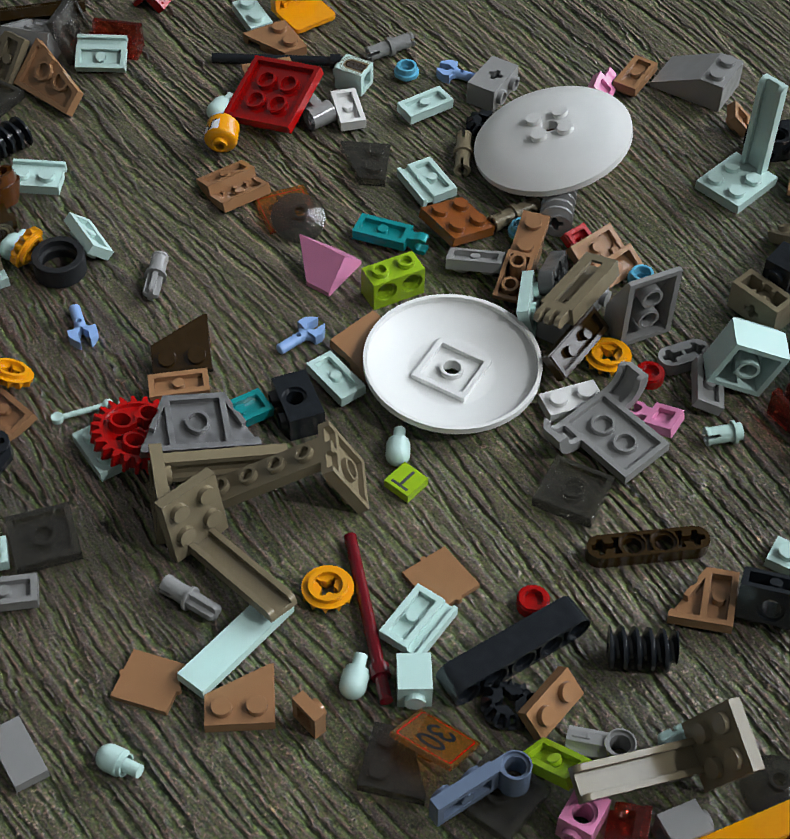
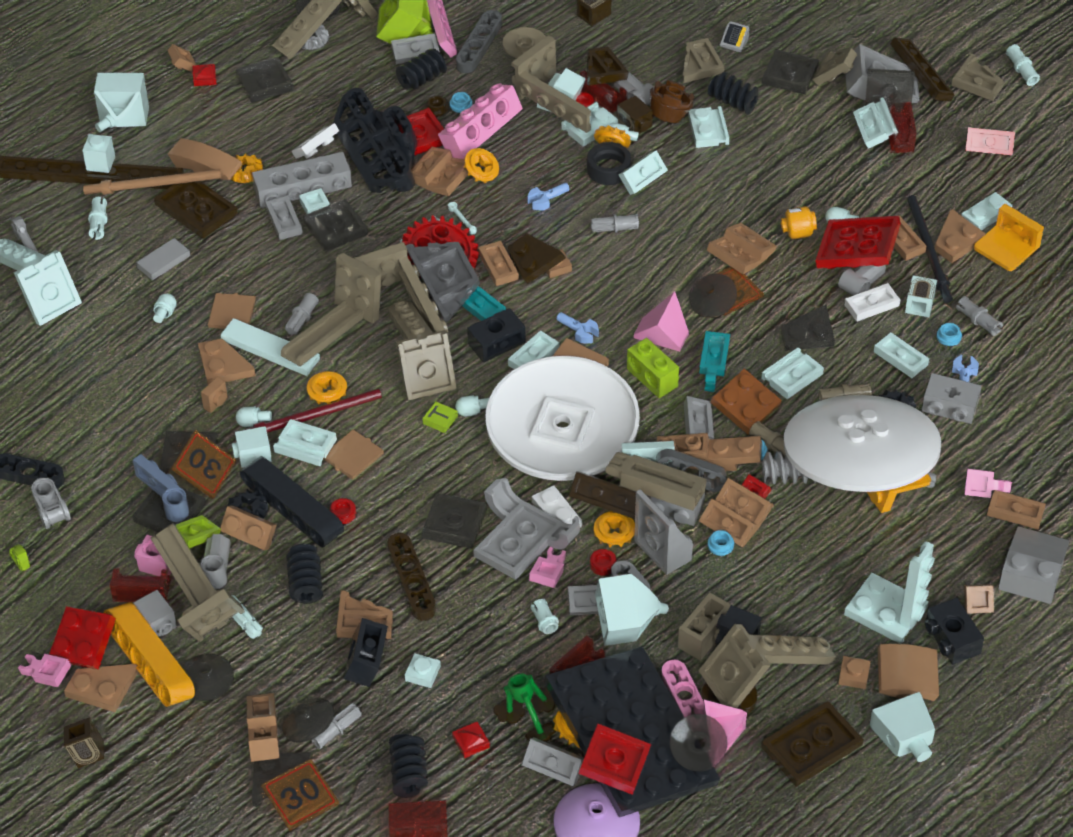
camera: 80 degrees right, 0 degrees up
medium nougat wing [13,38,84,117] -> none

